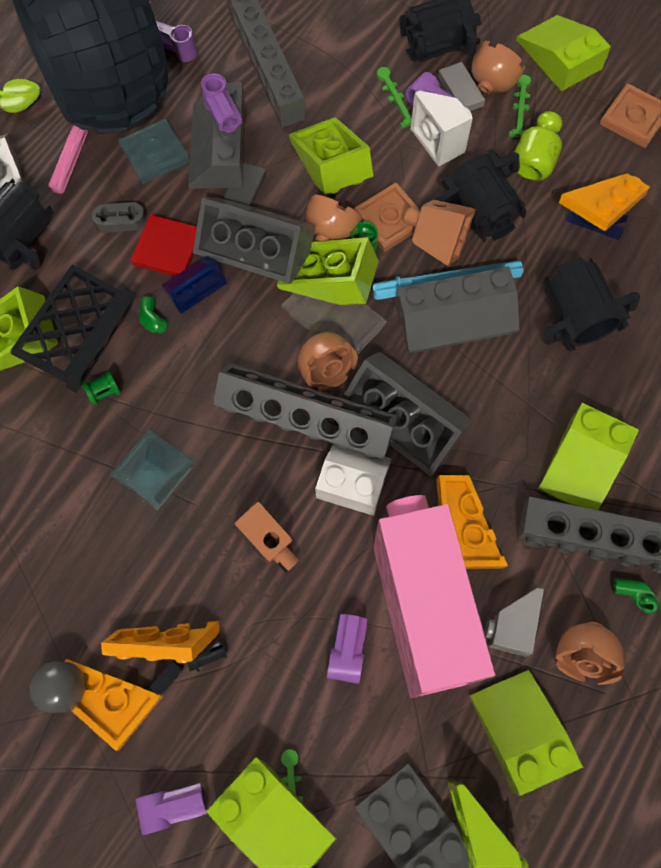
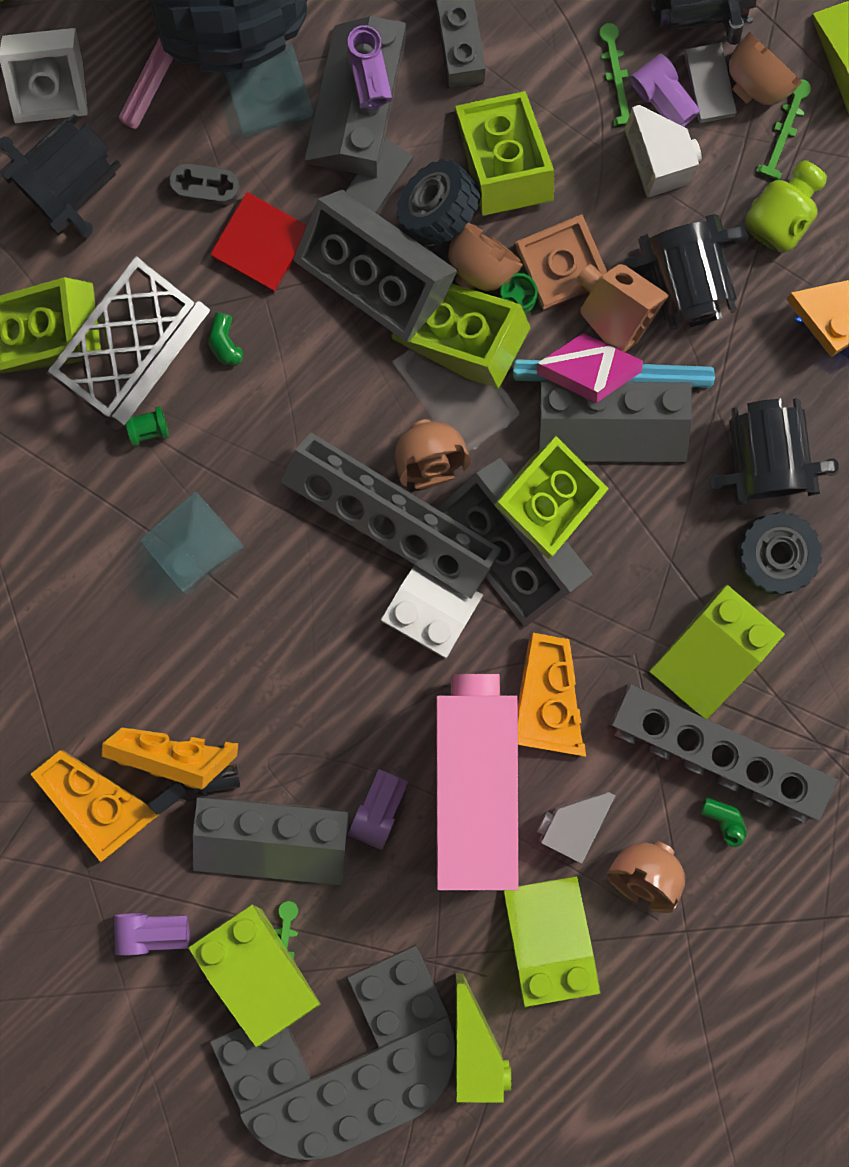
camera: 10 degrees right, 15 degrees up
dark grey hair [29,661,86,713] -> none
clear blue slope [162,256,227,314] -> none
nougat torso [234,502,299,573] -> none
none -> dark grey slope [193,795,350,885]
none -> black wheel [396,159,480,246]
none -> lime slope [494,436,609,559]
none -> dark pink tile [537,333,643,403]
none -> black wheel [735,512,822,595]

